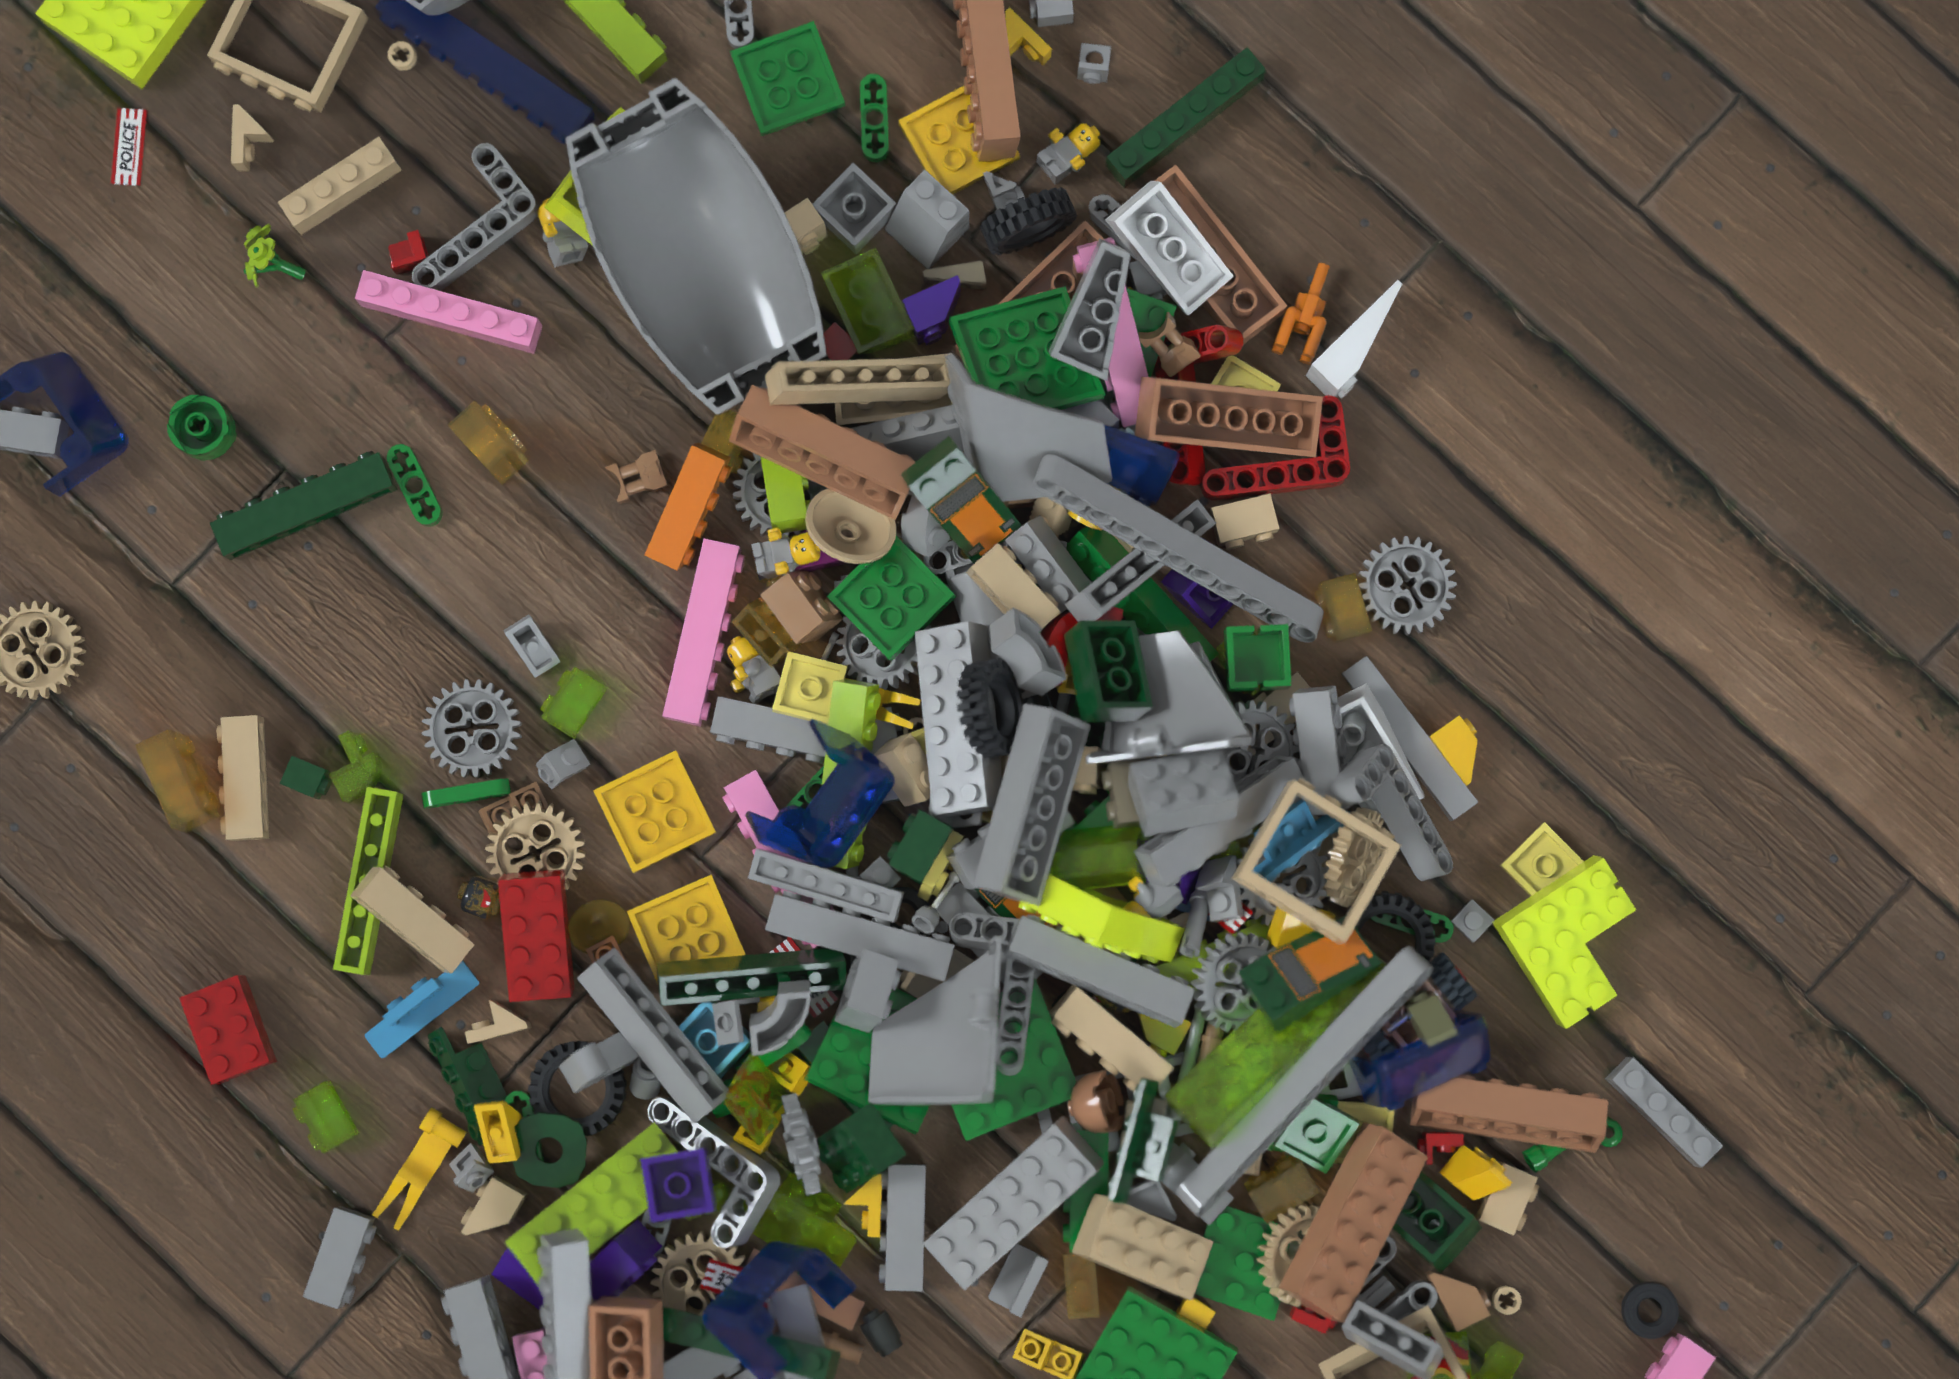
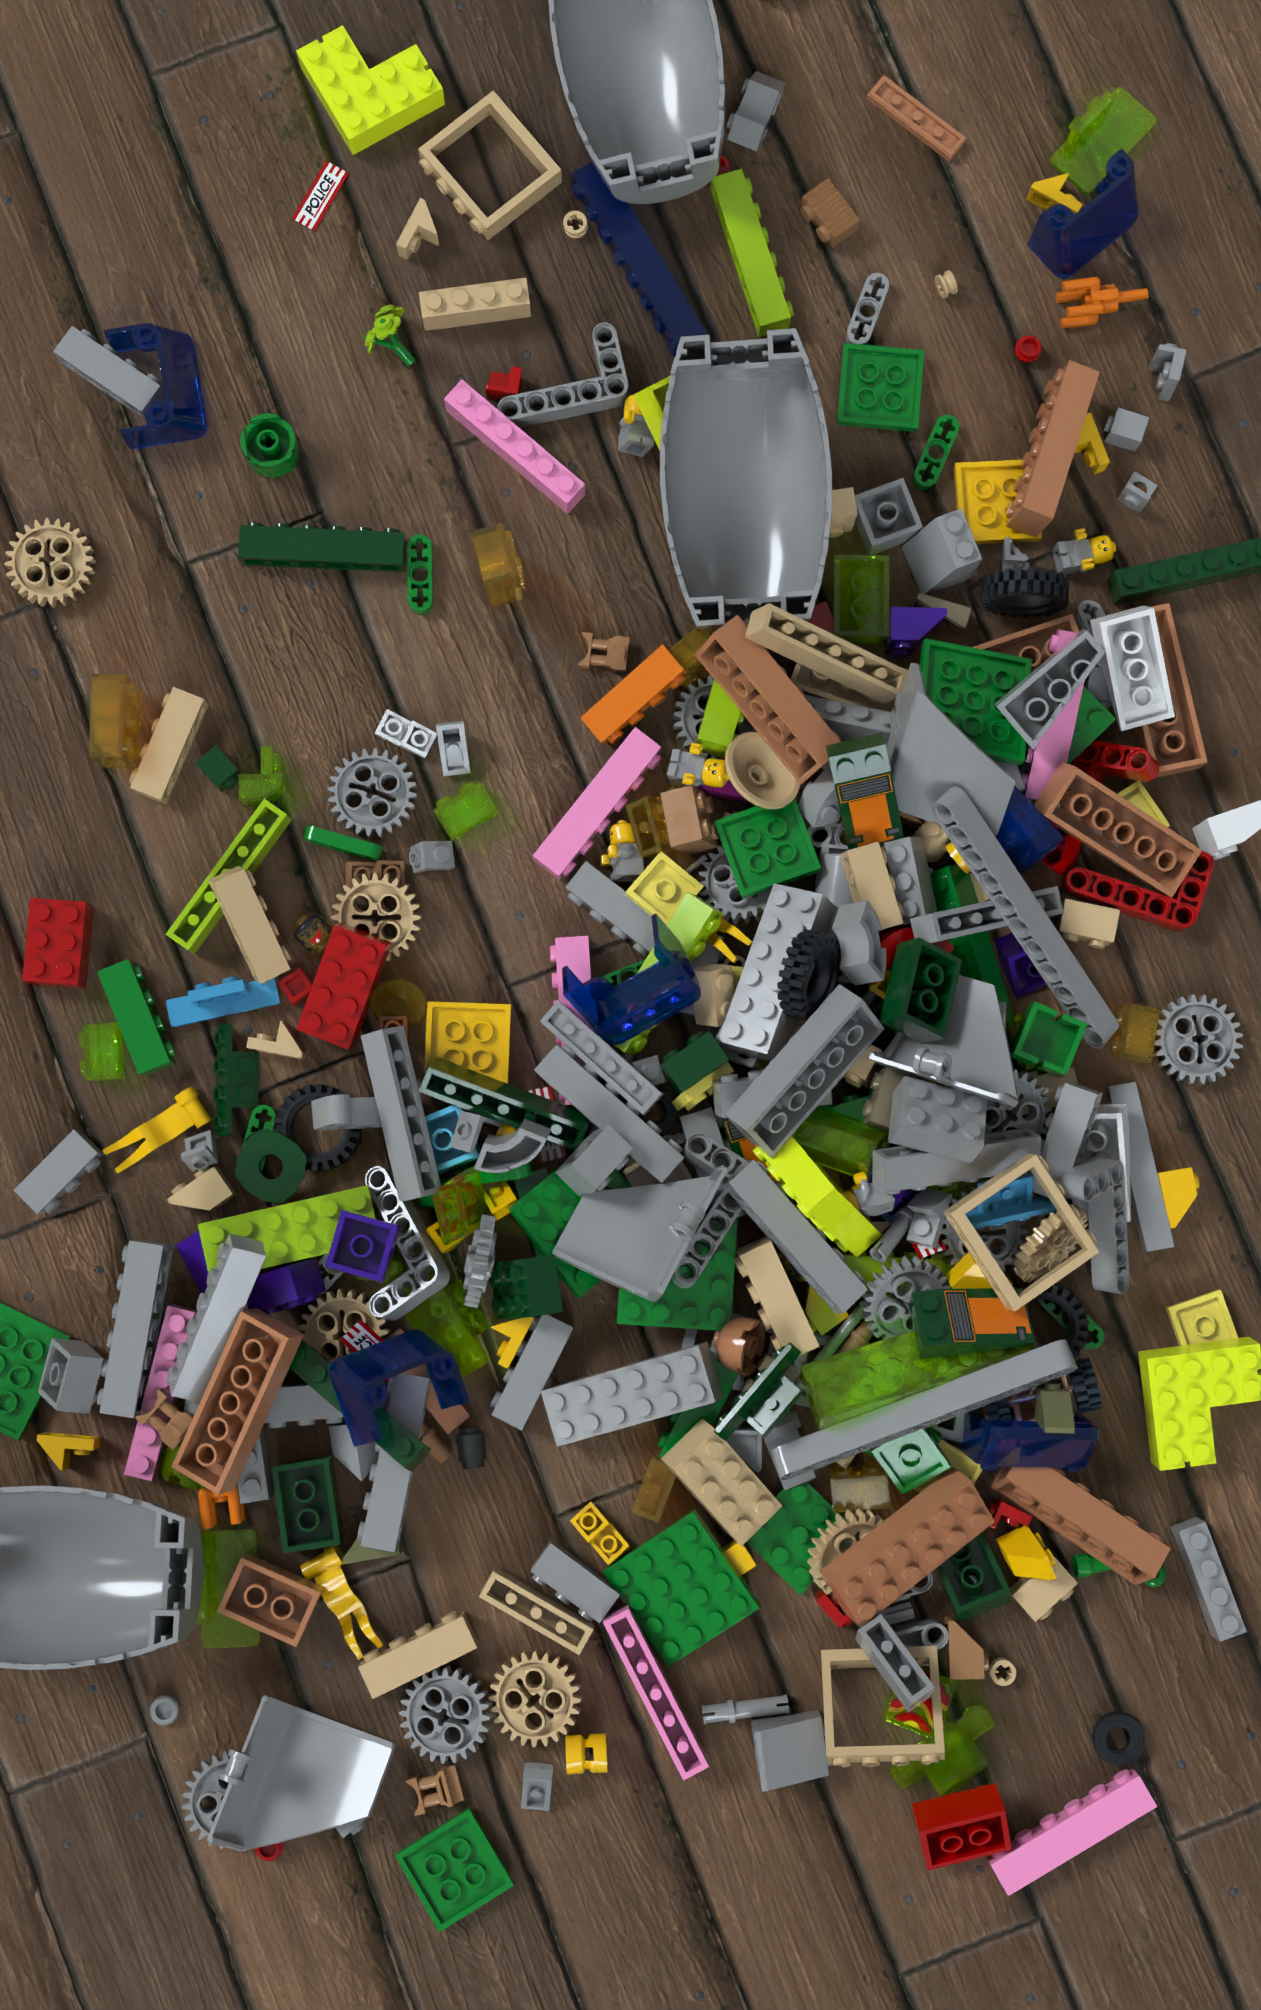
camera: 20 degrees right, 0 degrees up
yellow slope [474,1101,522,1163] -> none
yellow plate [593,750,717,873] -> none
light grey brick [630,1058,661,1100] -> none
light grey hinge [912,871,960,933] -> none
light grey panel [988,1243,1049,1317] -> none
medium nougat piece [1138,312,1201,378] -> none
orange plant [1271,263,1330,365] -> none
light grey plate [1451,899,1494,943] -> none
none -> green brick [97,959,176,1076]
none -> red tile [277,967,312,1006]
none -> white slope [374,709,437,758]

